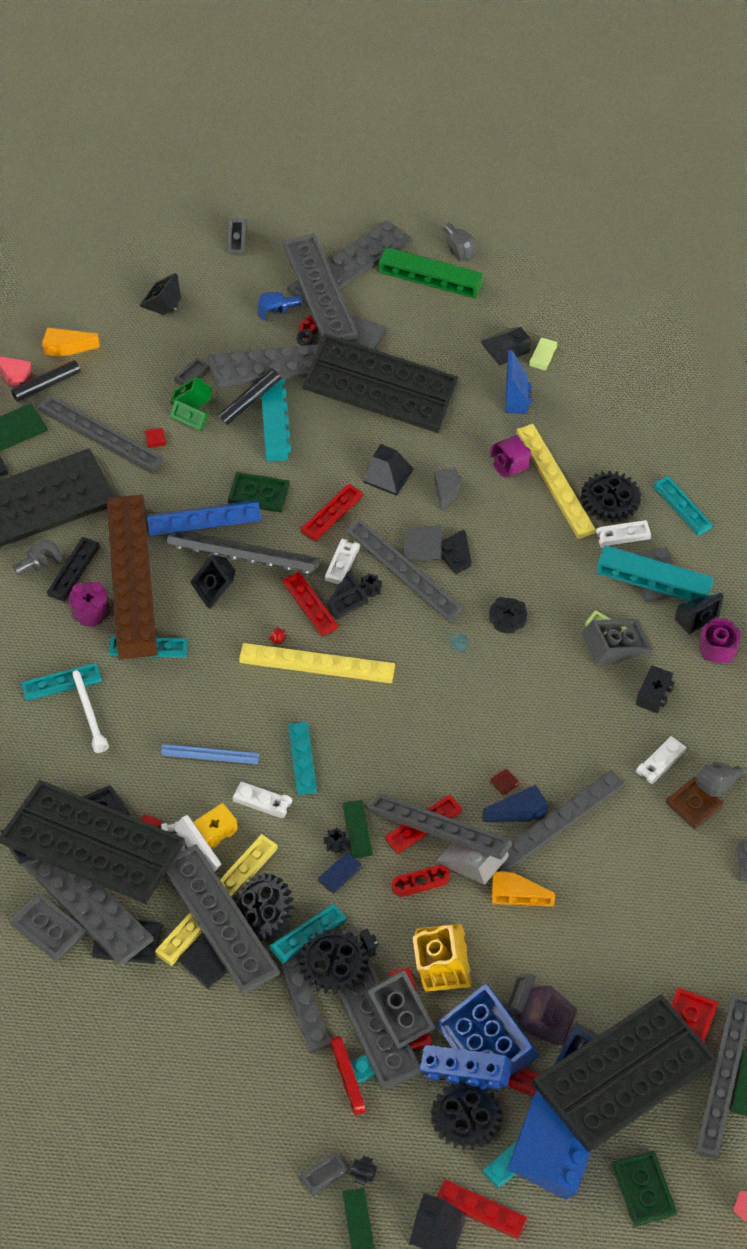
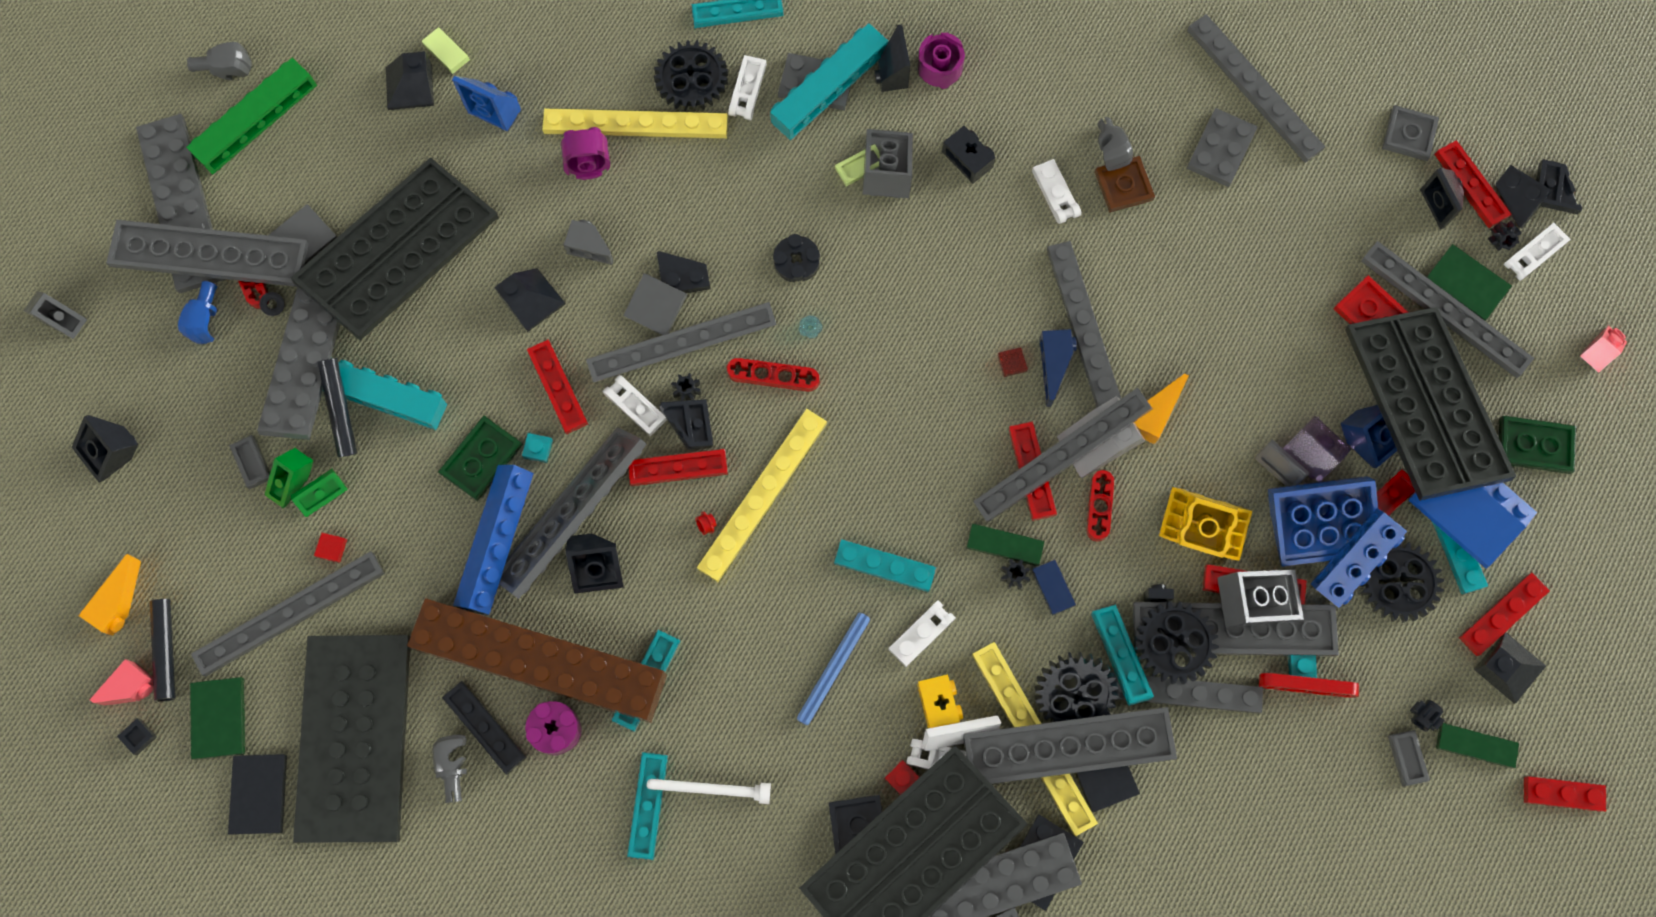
camera: 65 degrees left, 20 degrees up
none -> teal plate [522,433,553,463]
none -> red beam [727,358,820,392]

